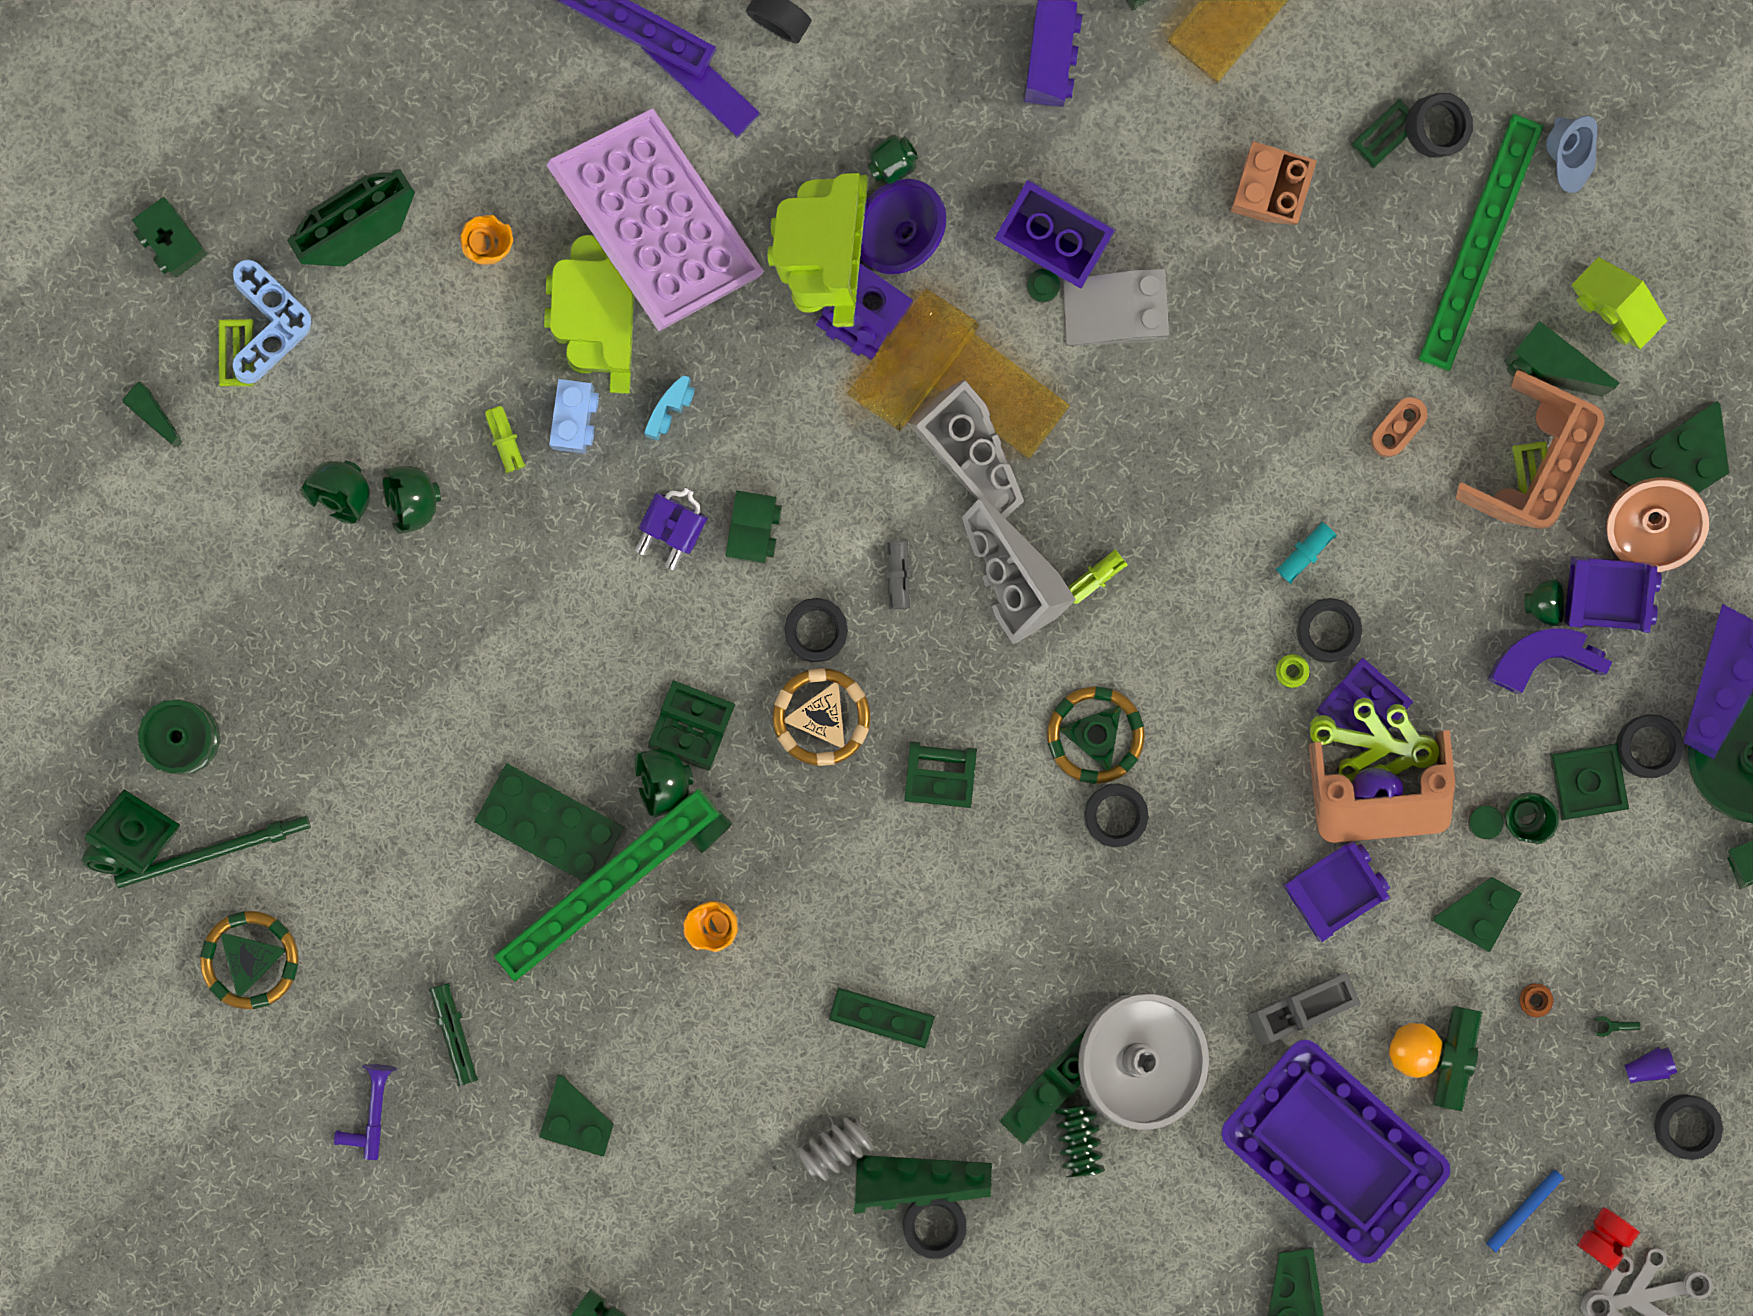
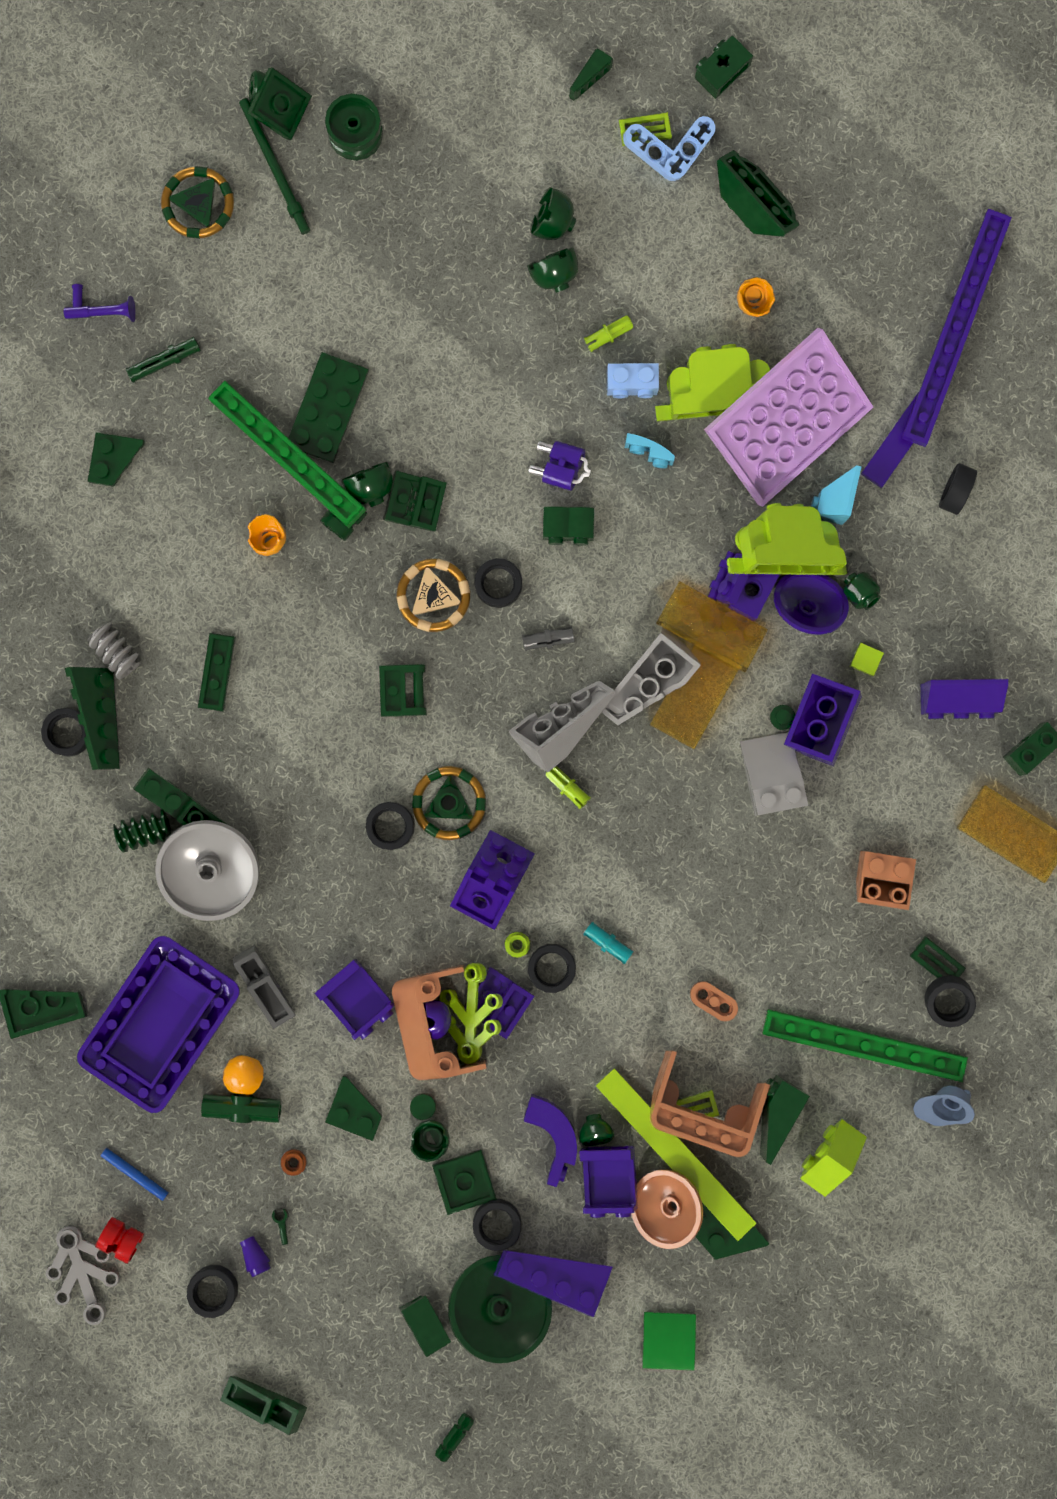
camera: 80 degrees right, 0 degrees up
none -> dark purple bracket [450,830,535,930]
none -> lime tile [596,1068,757,1241]
none -> medium azure slope [811,465,861,525]
none -> lime tile [850,643,884,676]

